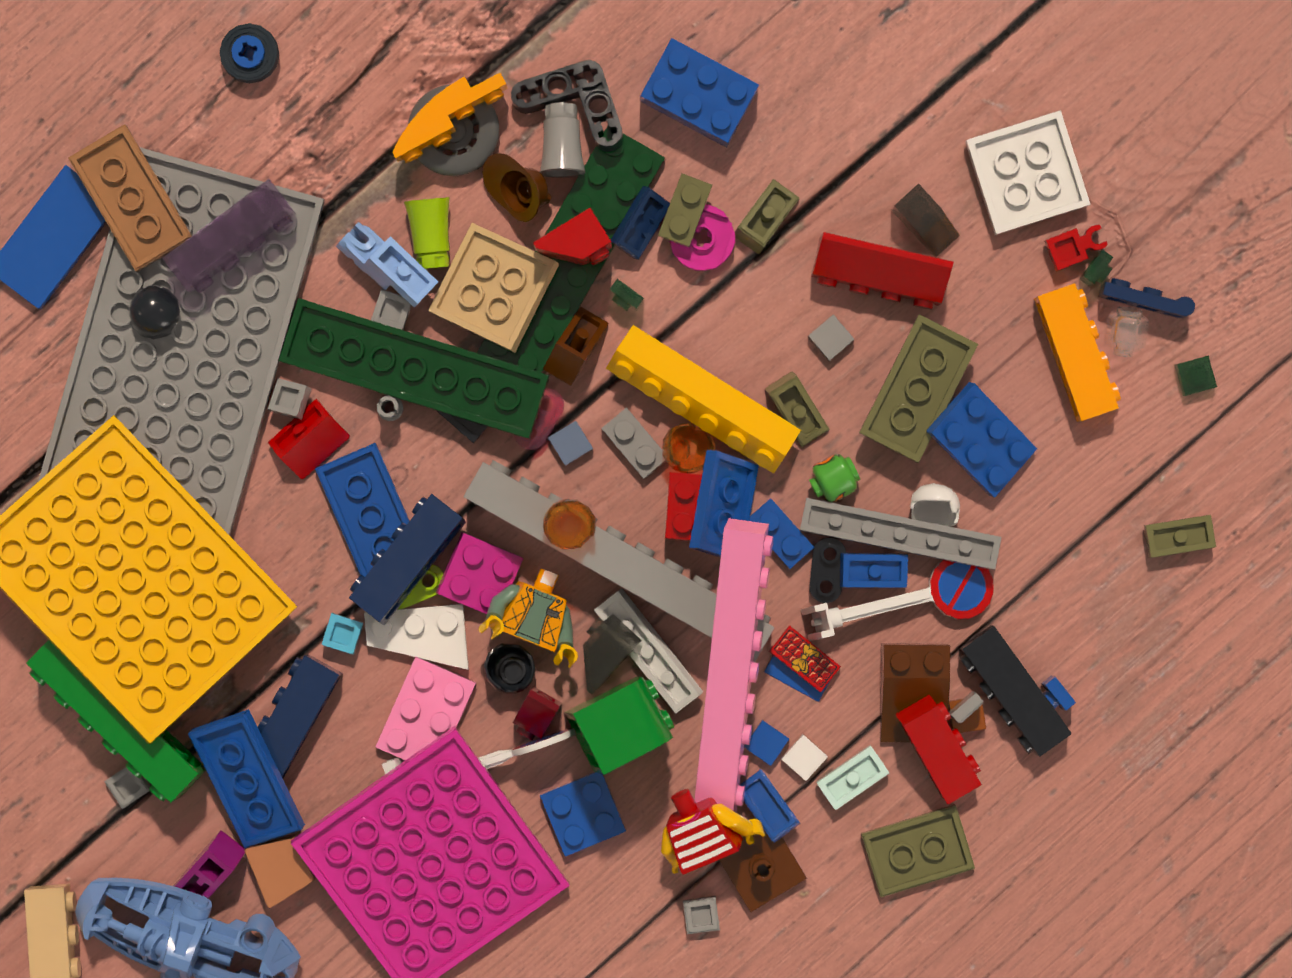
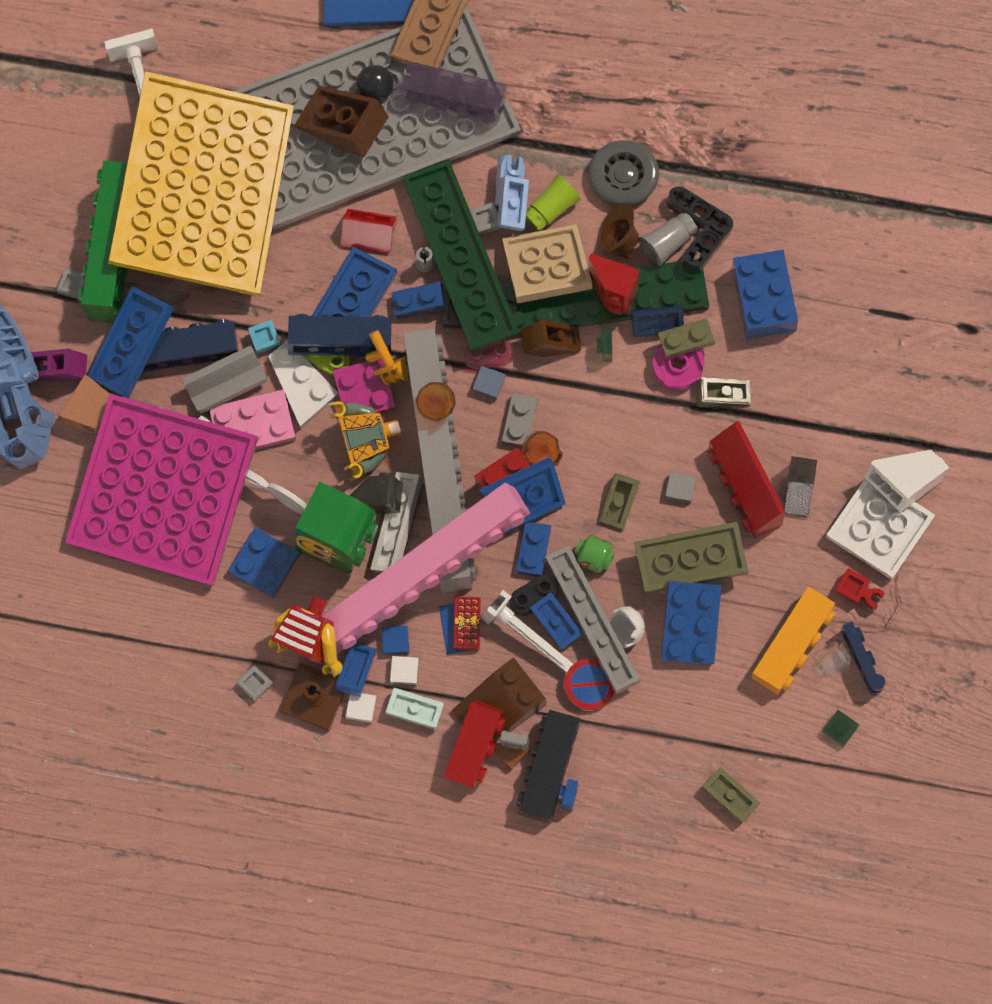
camera: 60 degrees right, 15 degrees down
black wheel [219,23,280,84] -> none
light grey plate [268,378,312,420] -> none
light orange slope [392,73,508,163] -> none
black hair [484,643,536,694] -> none
dark red slope [512,686,562,740] -> none
yellow brick [606,325,801,474] -> none
olive tile [861,804,975,897] -> none
clear green plate [1079,250,1113,287] -> none
none -> light grey panel [182,345,268,414]
none -> reddish brown slope [294,85,389,157]
none -> white tile [346,693,377,723]
none -> light orange arm [365,330,409,385]
none -> blue plate [392,282,445,319]
none -> white slope [864,450,949,512]

